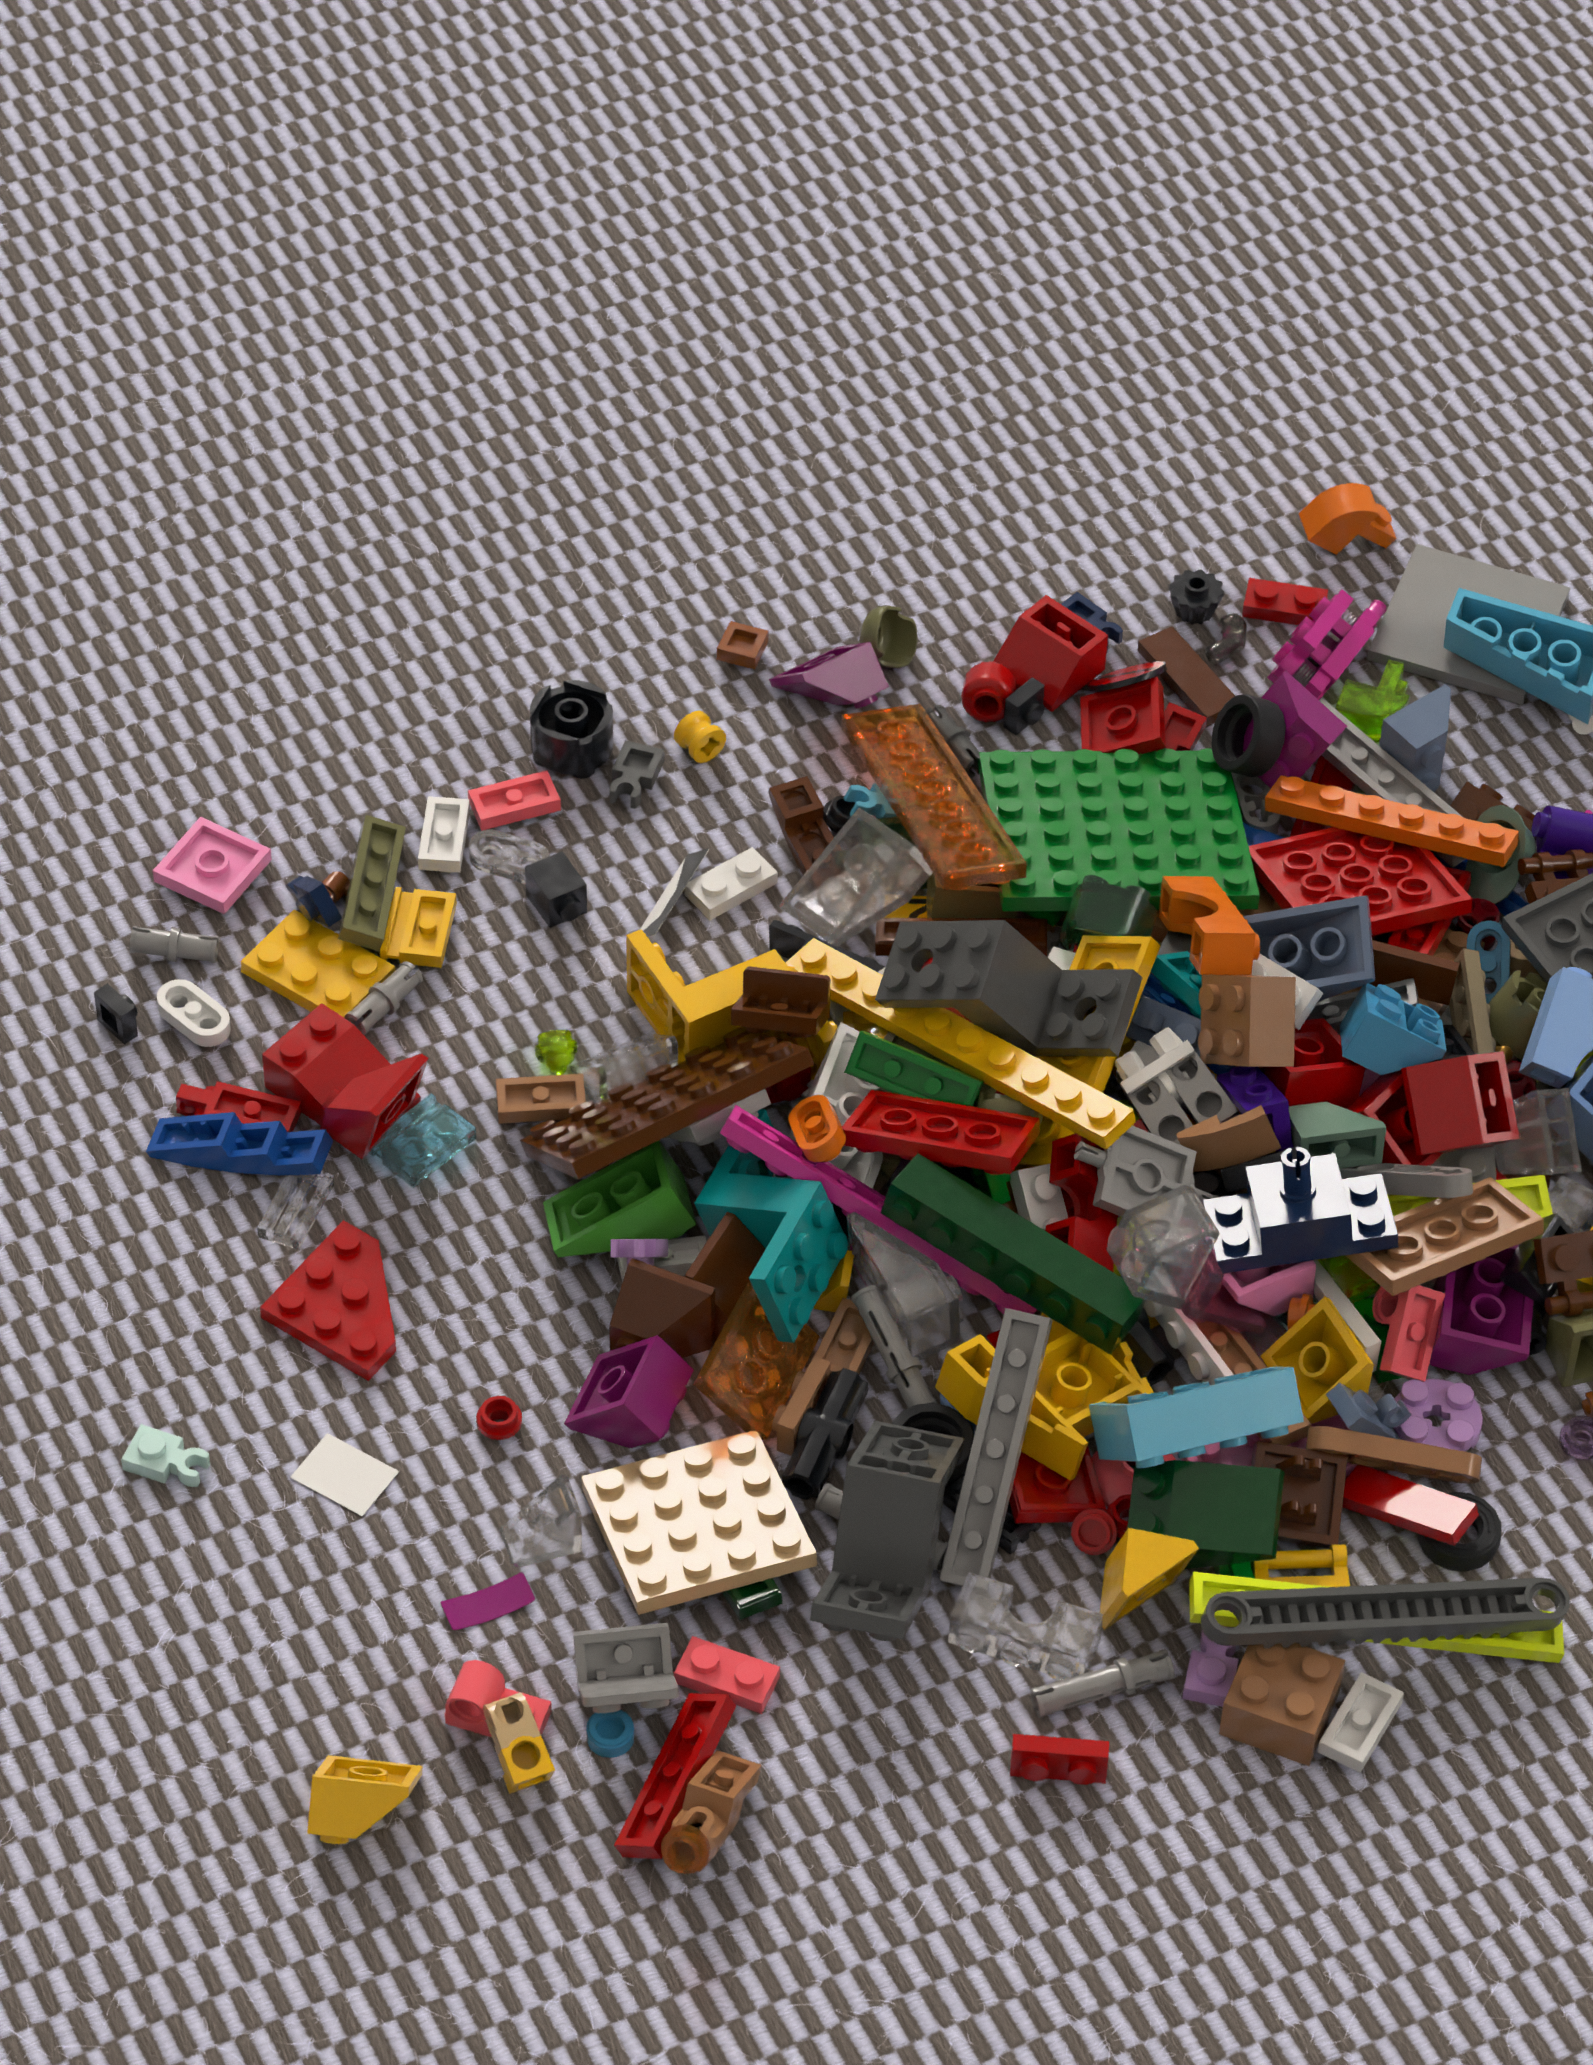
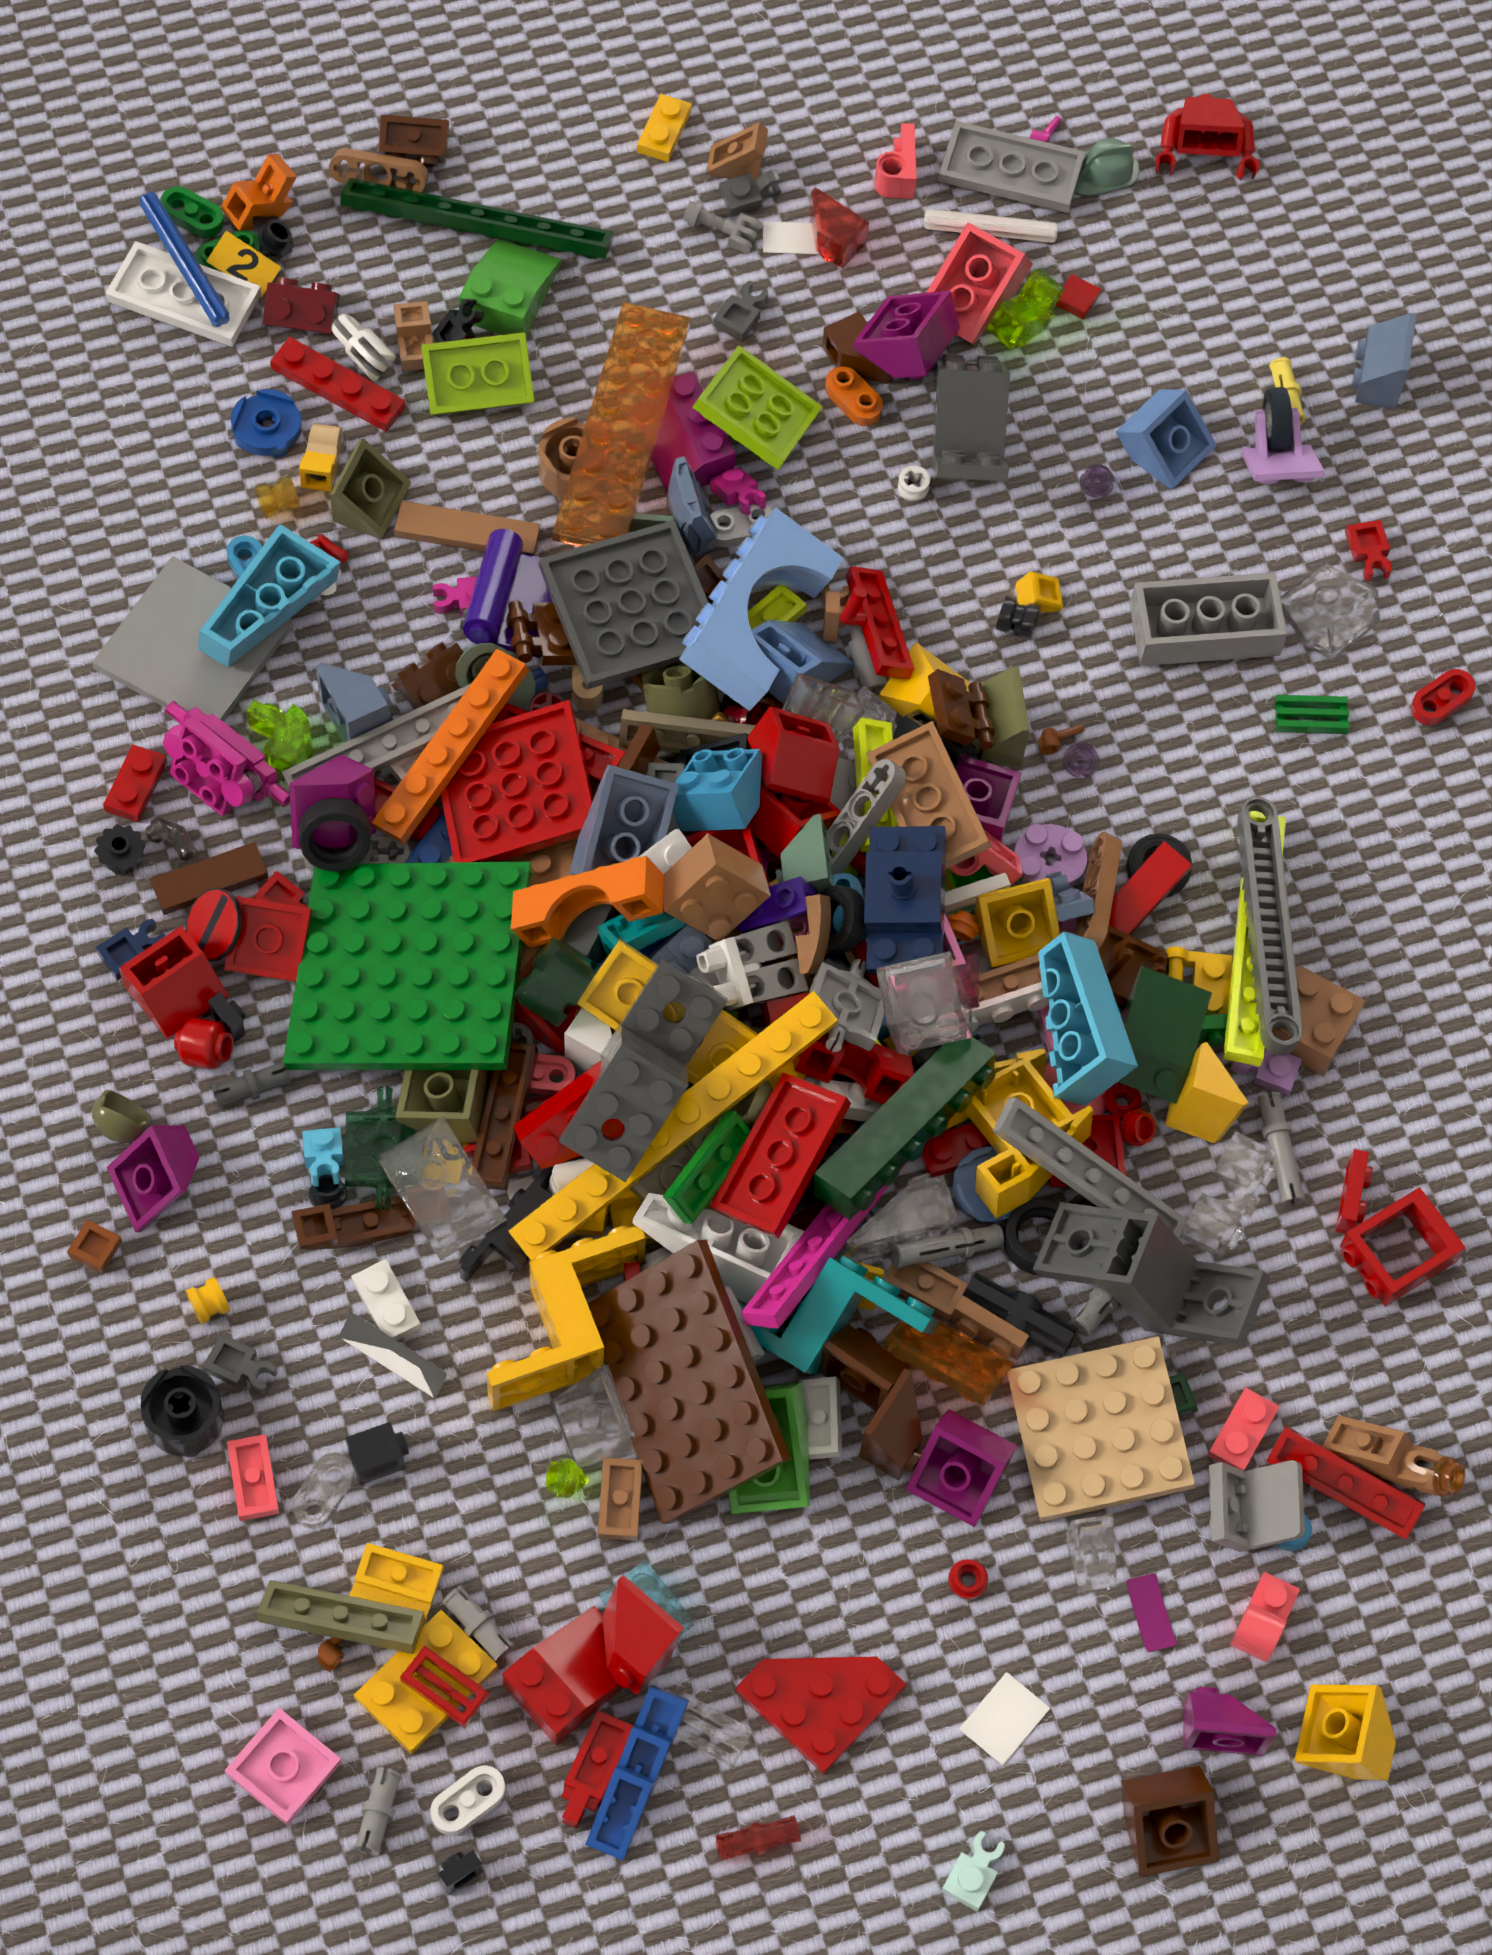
camera: 85 degrees left, 15 degrees up
dark blue plate [285,875,342,927] -> none
white plate [418,796,470,873] -> none
leg [483,1693,555,1794] -> none
lavender plate [610,1239,668,1266] -> none
reddish brown bracket [731,966,831,1038] -> none
orange plate [788,1095,846,1162] -> none
clear orange plate [842,704,1027,890] -> none
orange brick [1299,483,1397,555] -> none
white plate [1318,1672,1404,1773] -> none
dark azure plate [1467,921,1511,1003] -> none
none -> red tile [400,1645,490,1729]
none -> clear red pin [715,1815,801,1862]
none -> reddish brown slope [1121,1765,1219,1877]
none -> magenta slope [1182,1687,1276,1756]
none -> red window [1340,1187,1466,1307]

